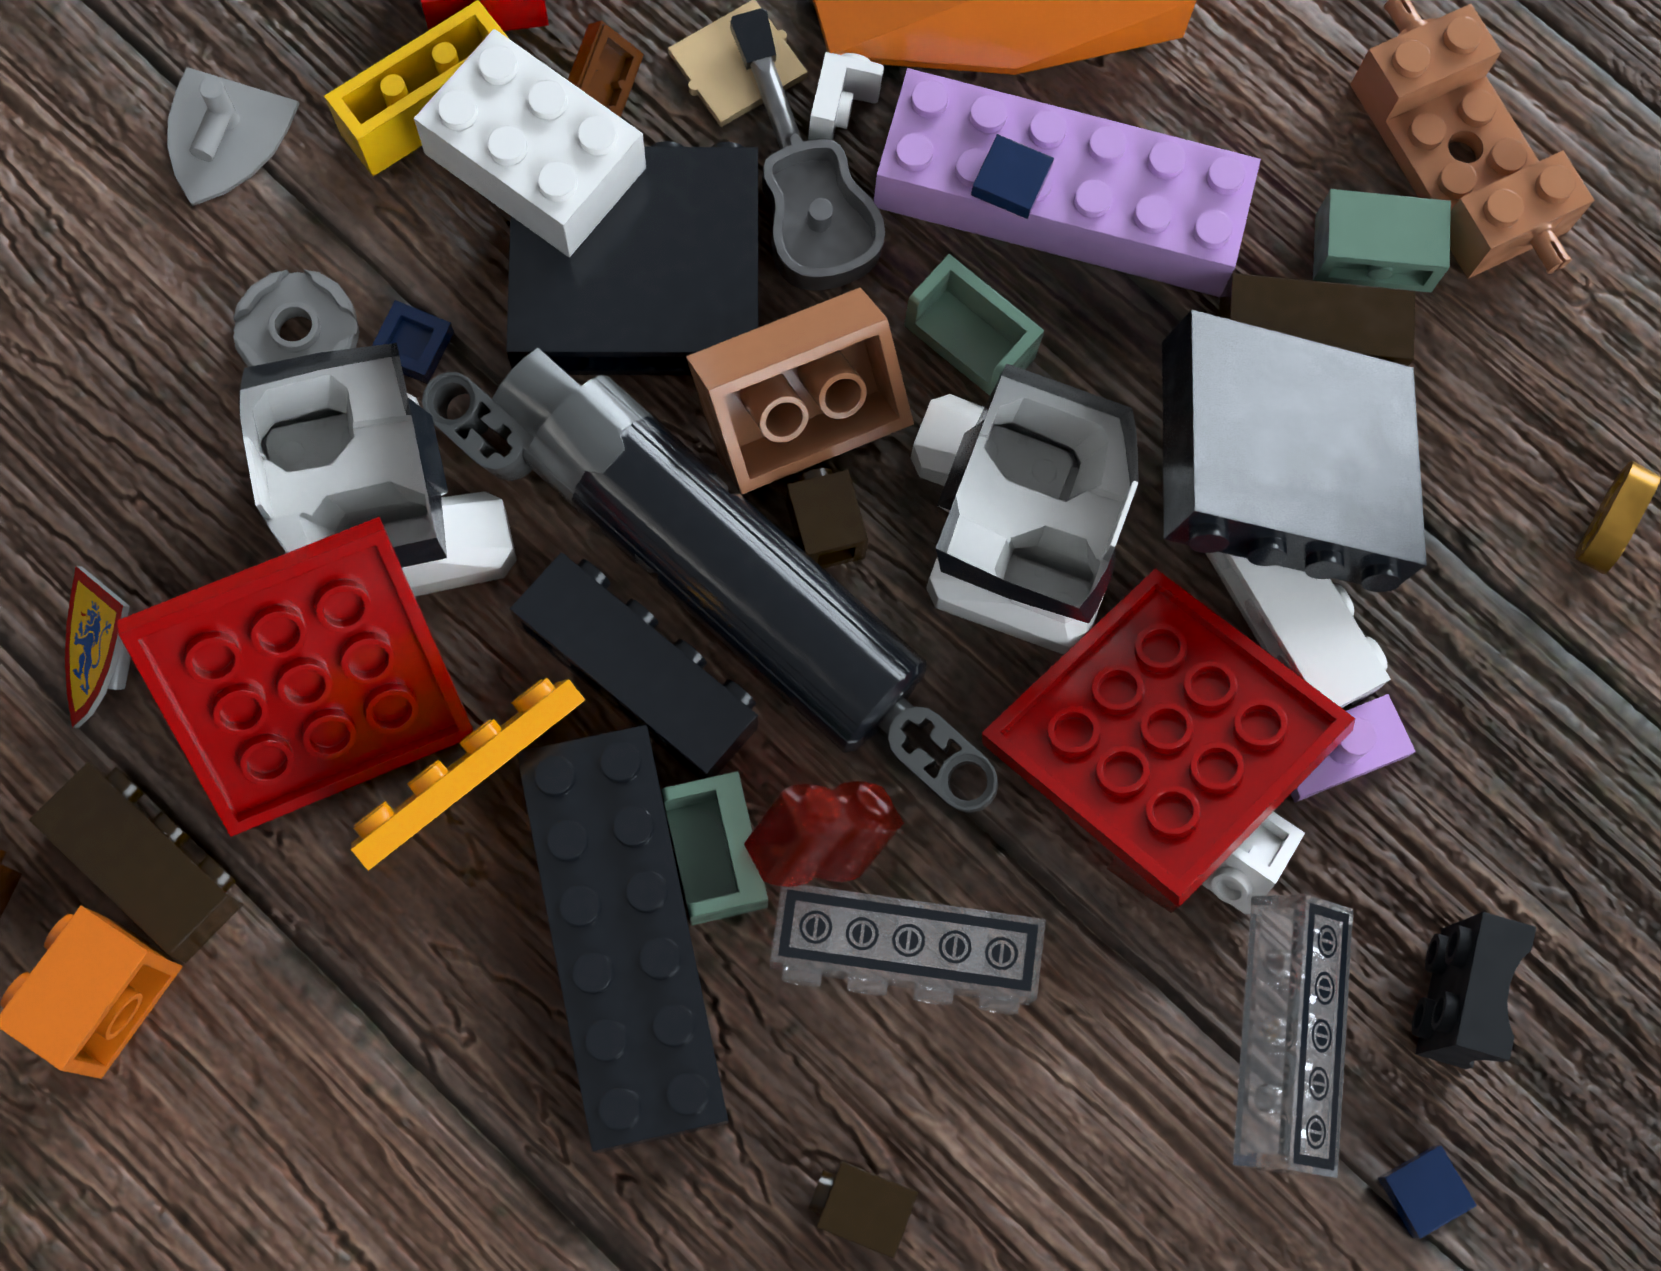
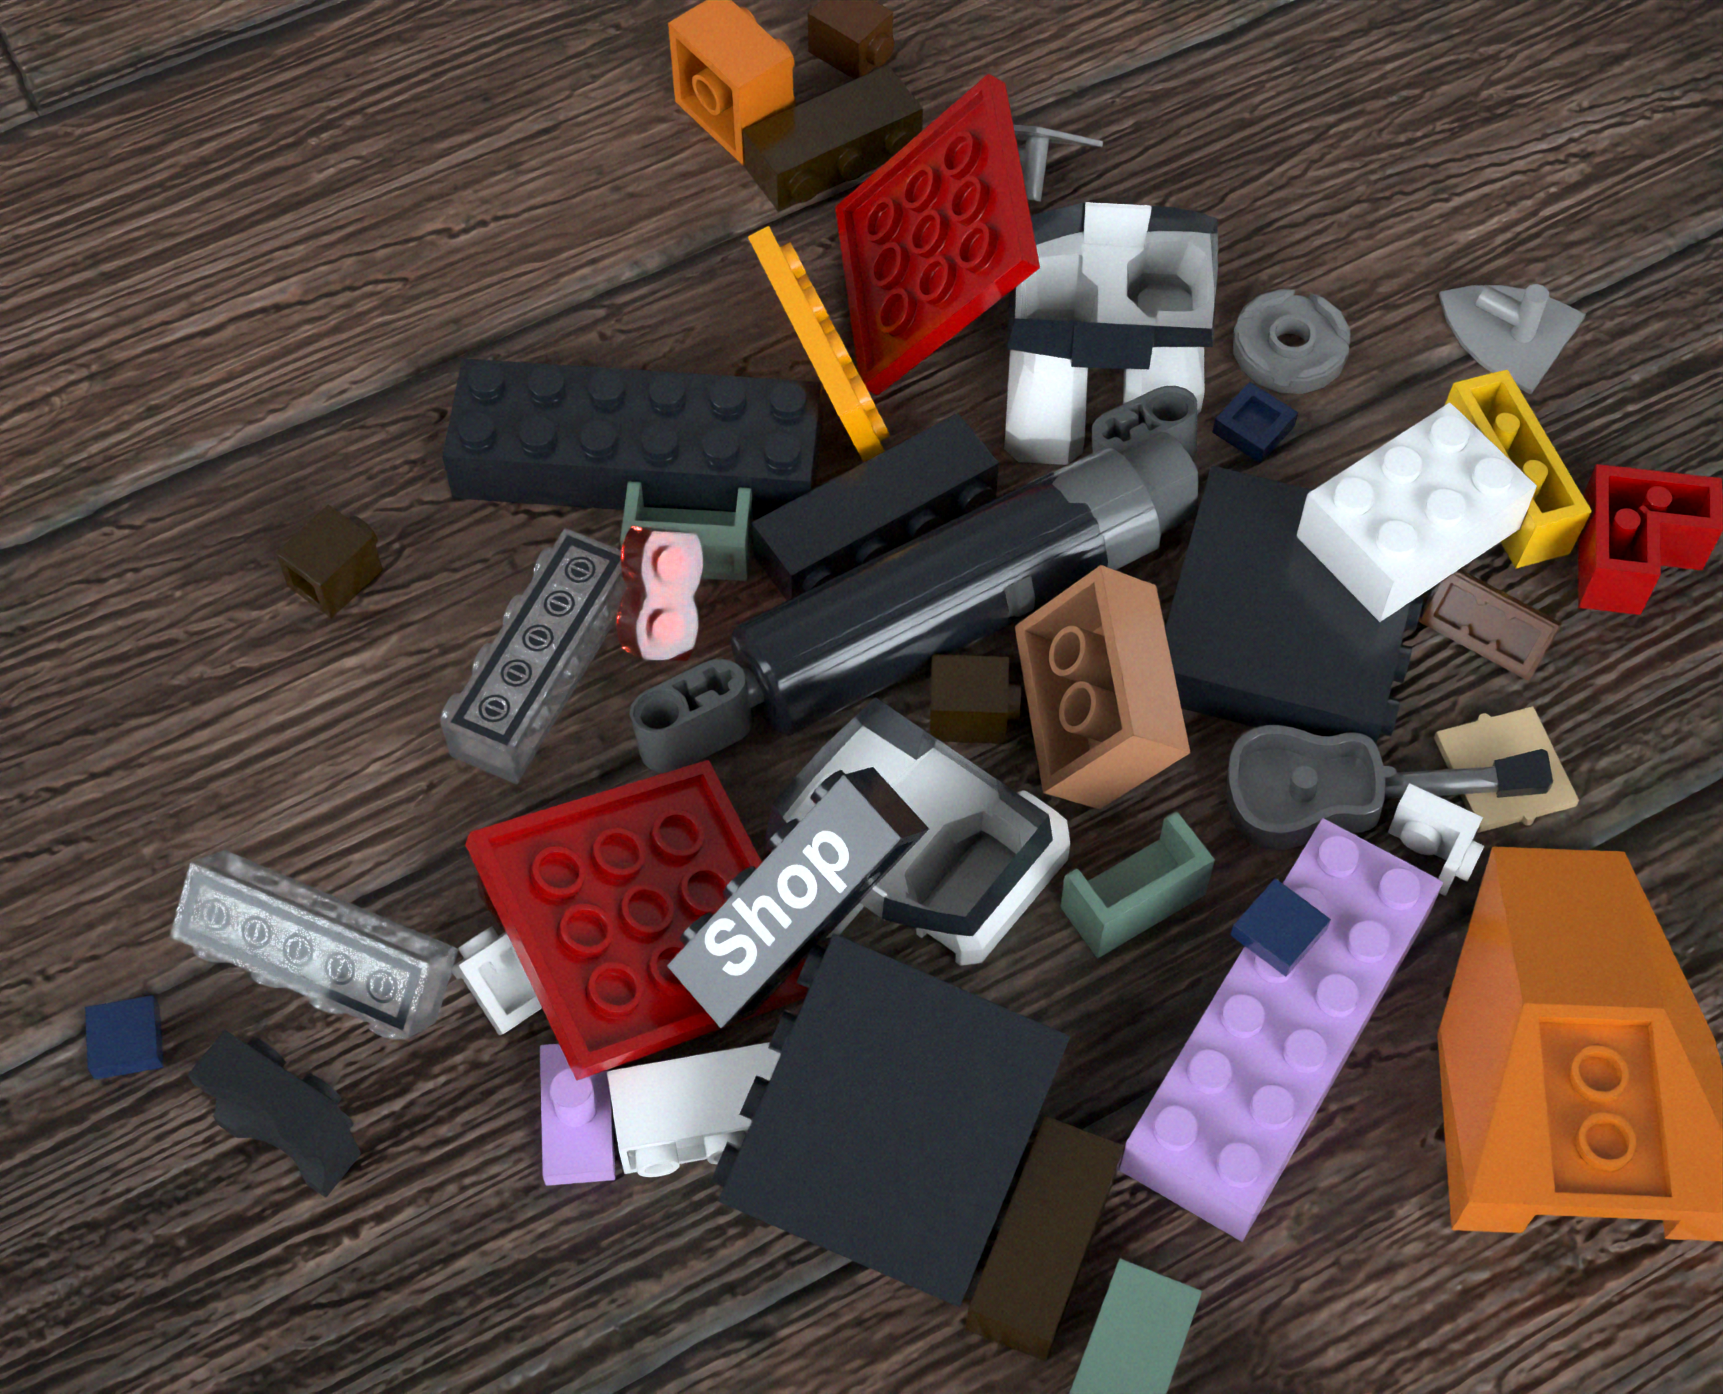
camera: 115 degrees right, 15 degrees down
none -> brick [667,767,929,1028]

